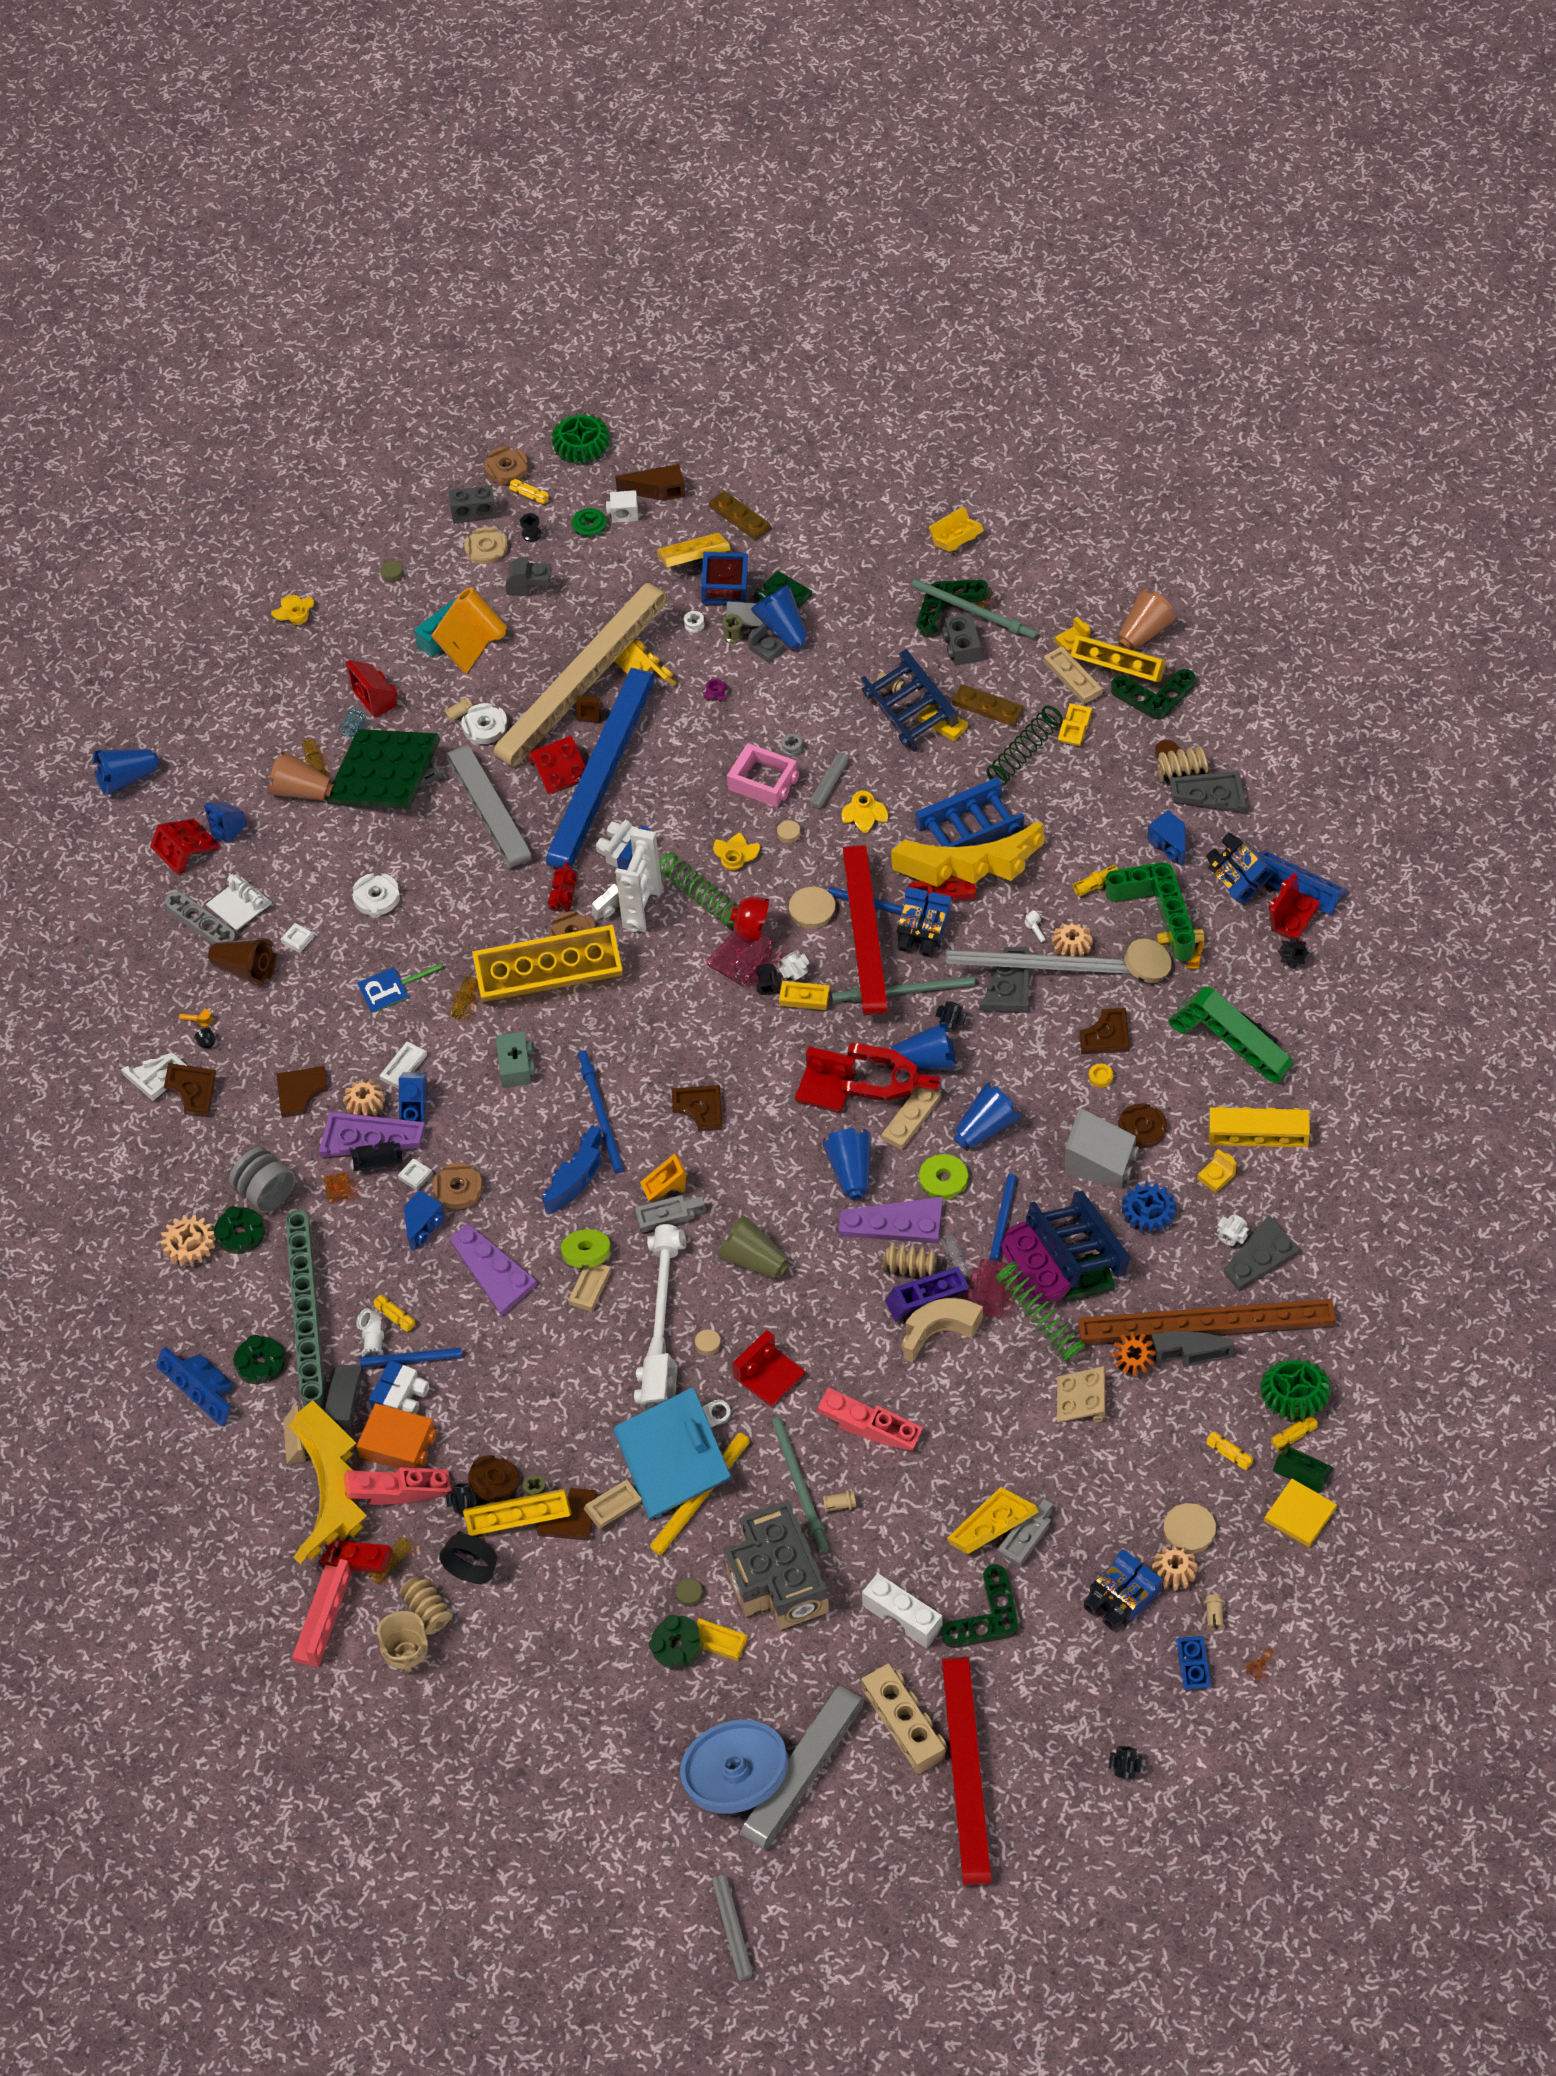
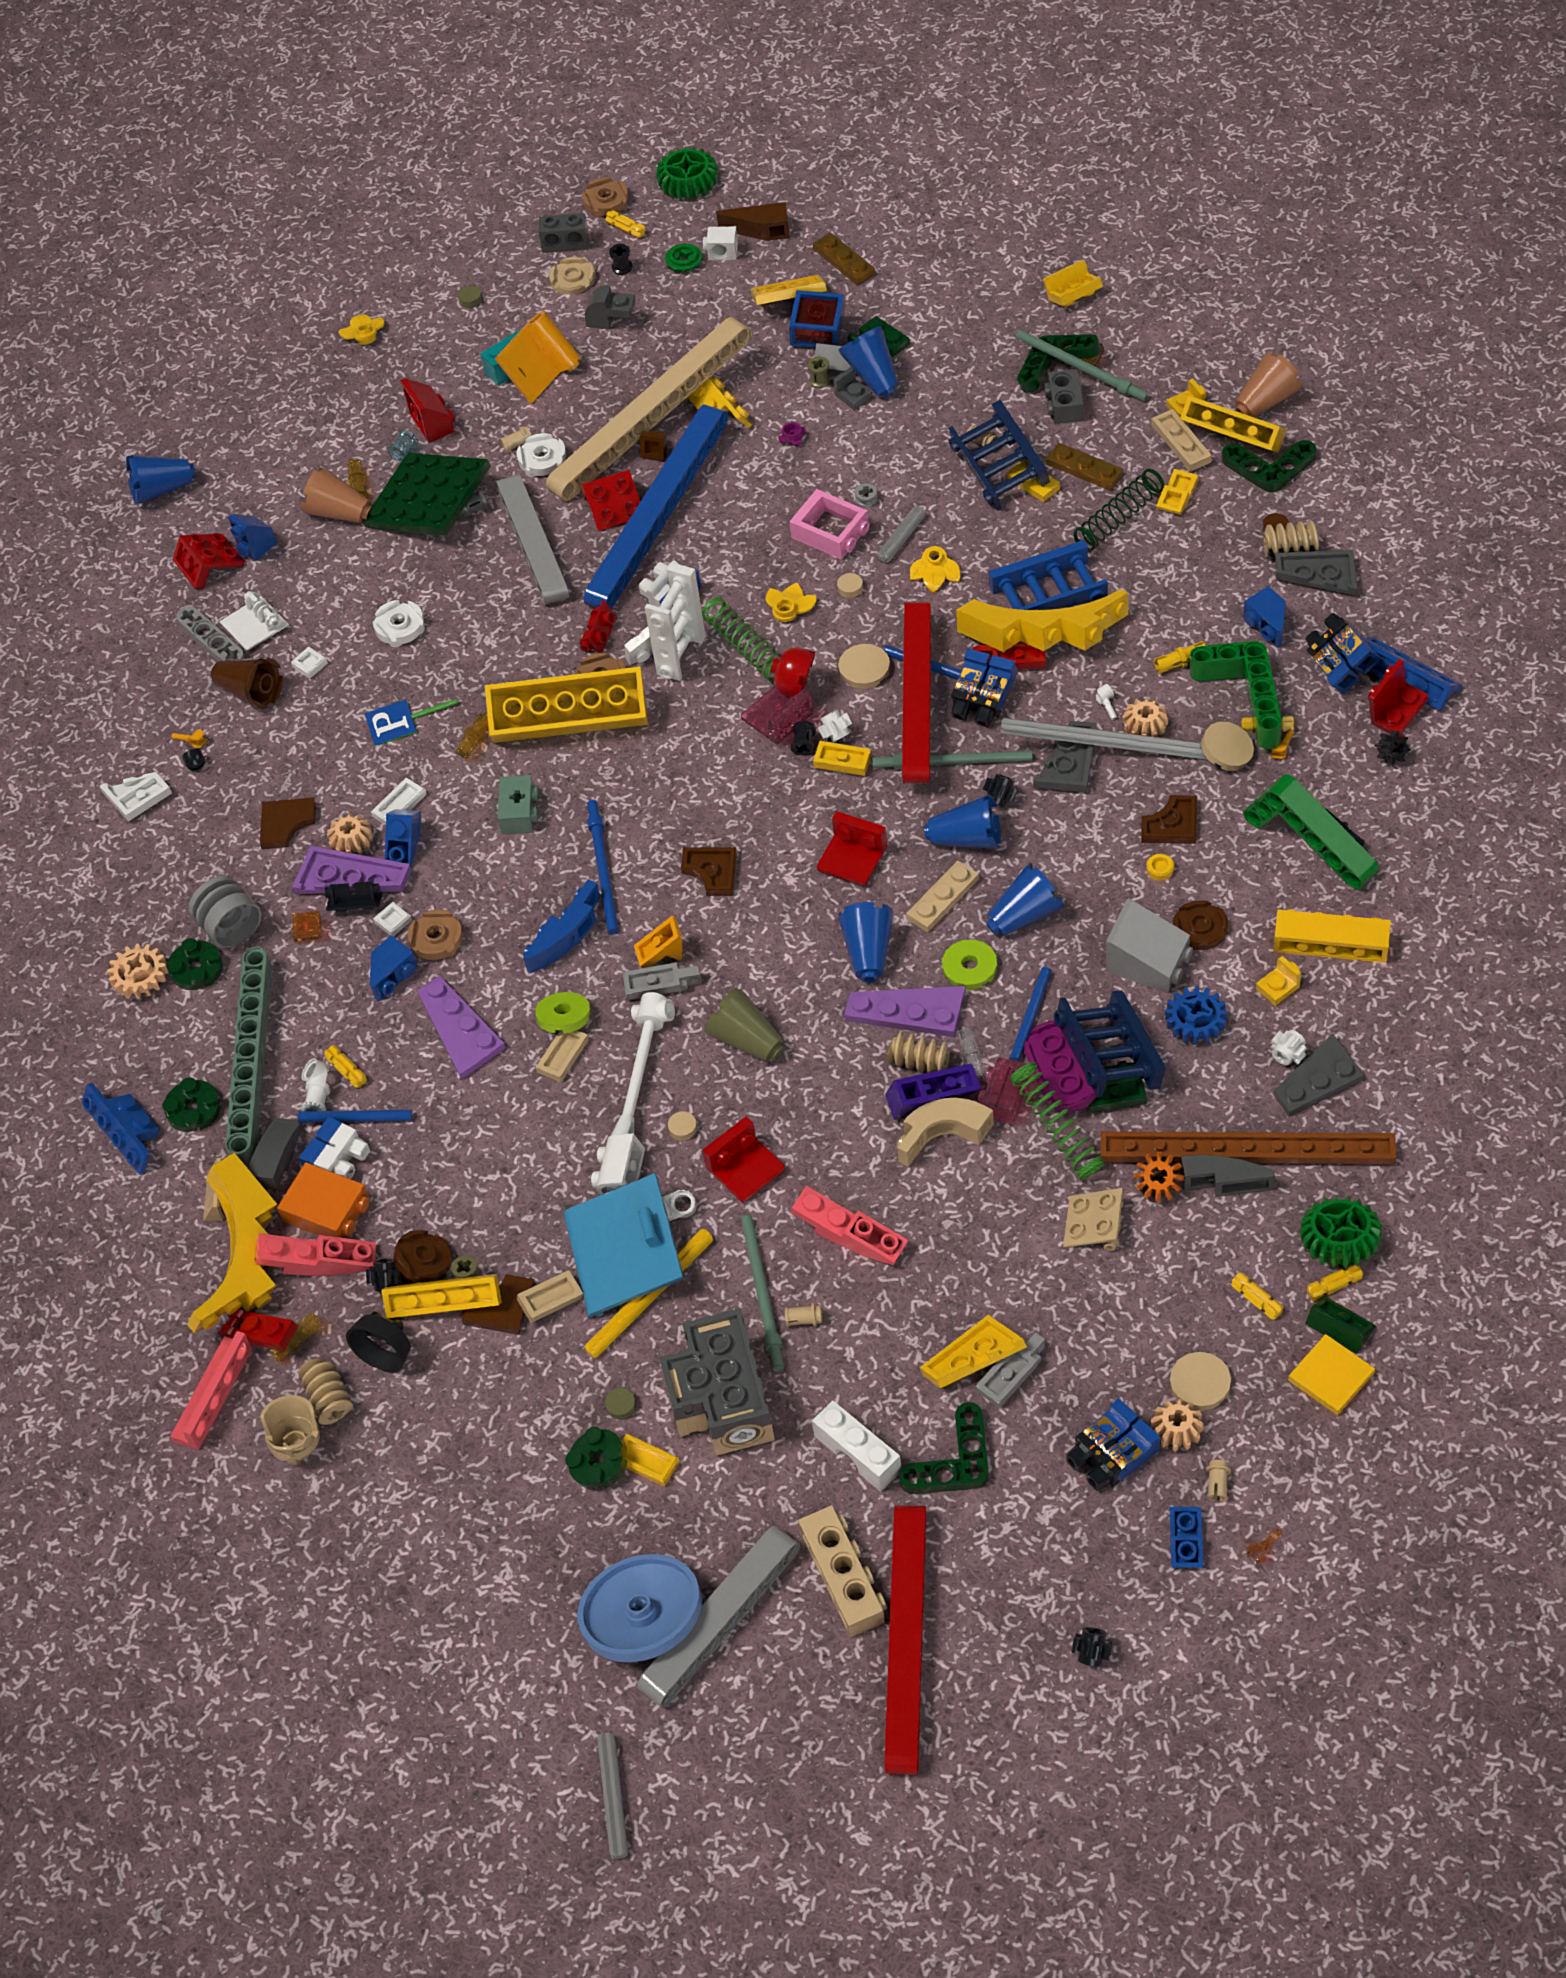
camera: 10 degrees right, 0 degrees up
reddish brown tile [164,1063,216,1117] -> none
white bush [684,611,704,633] -> none
red piece [840,1043,941,1101] -> none

